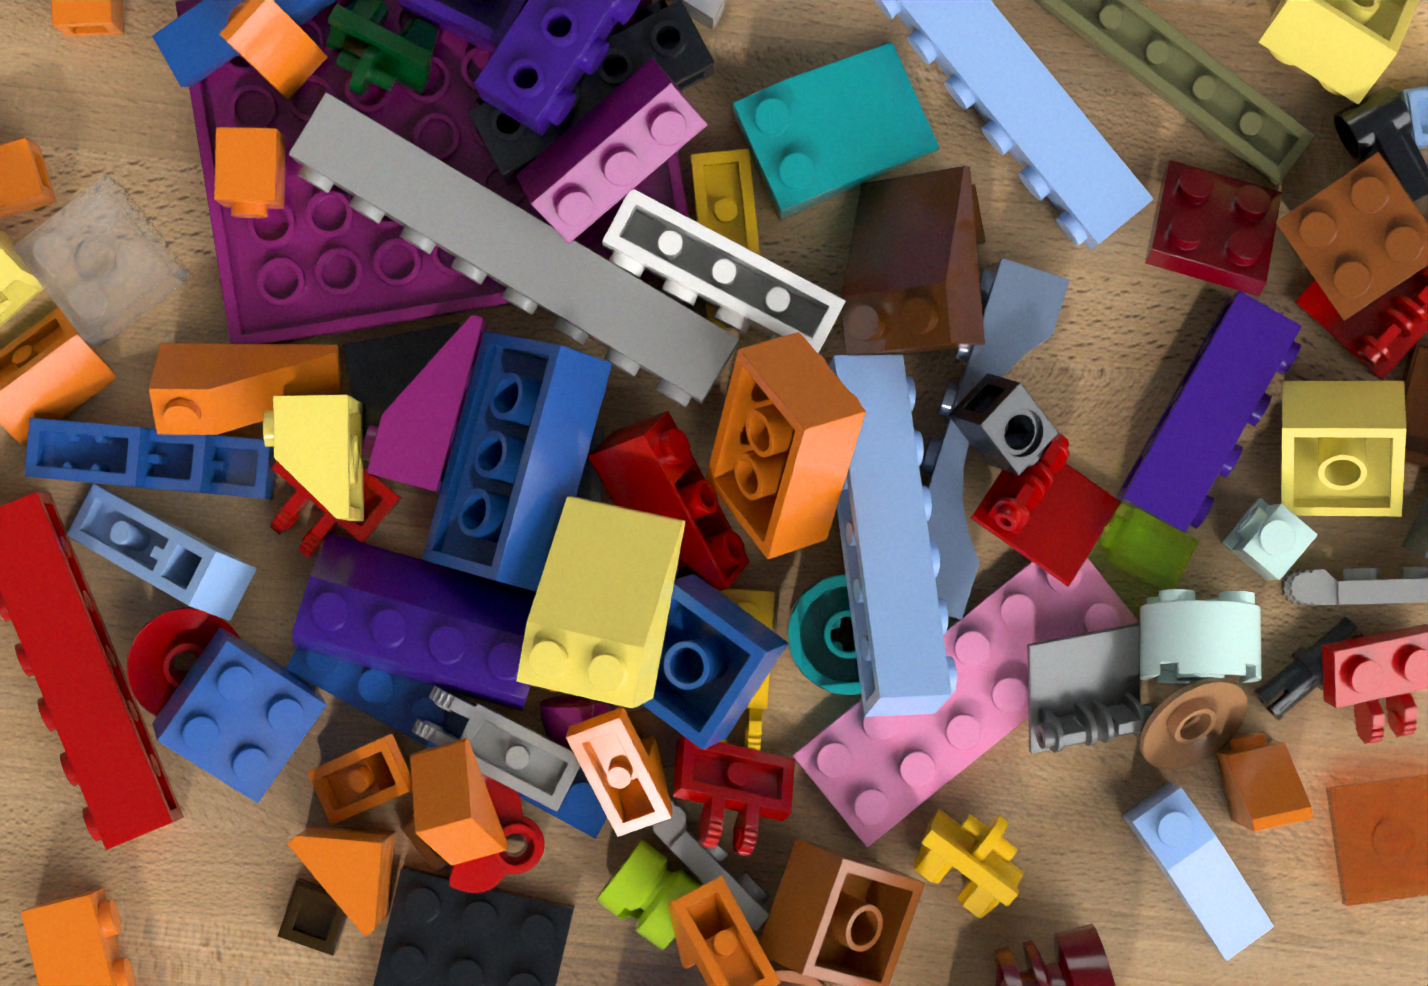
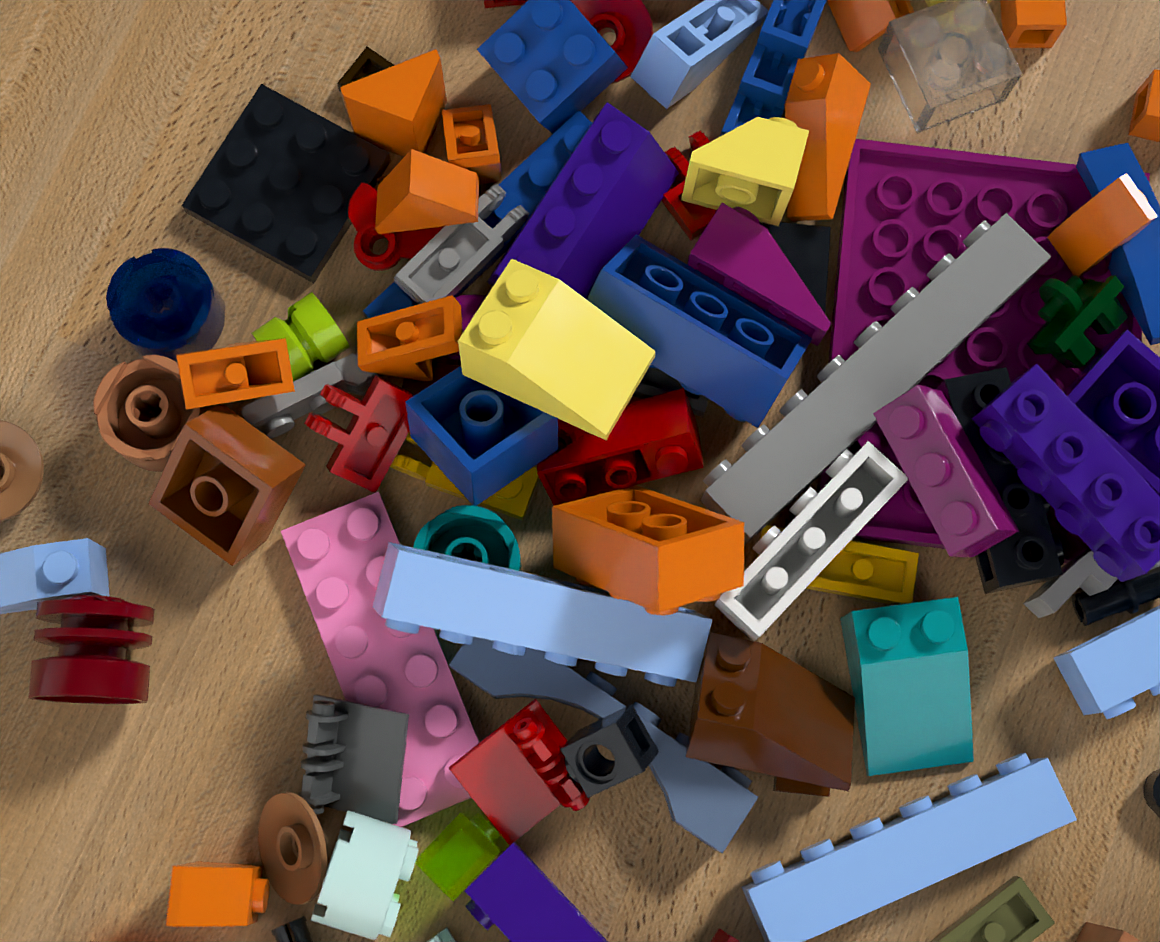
camera: 105 degrees right, 10 degrees down
orange brick [214,127,286,218] -> none
yellow hips [913,809,1024,918] -> none
light blue slope [1122,782,1274,961] -> none

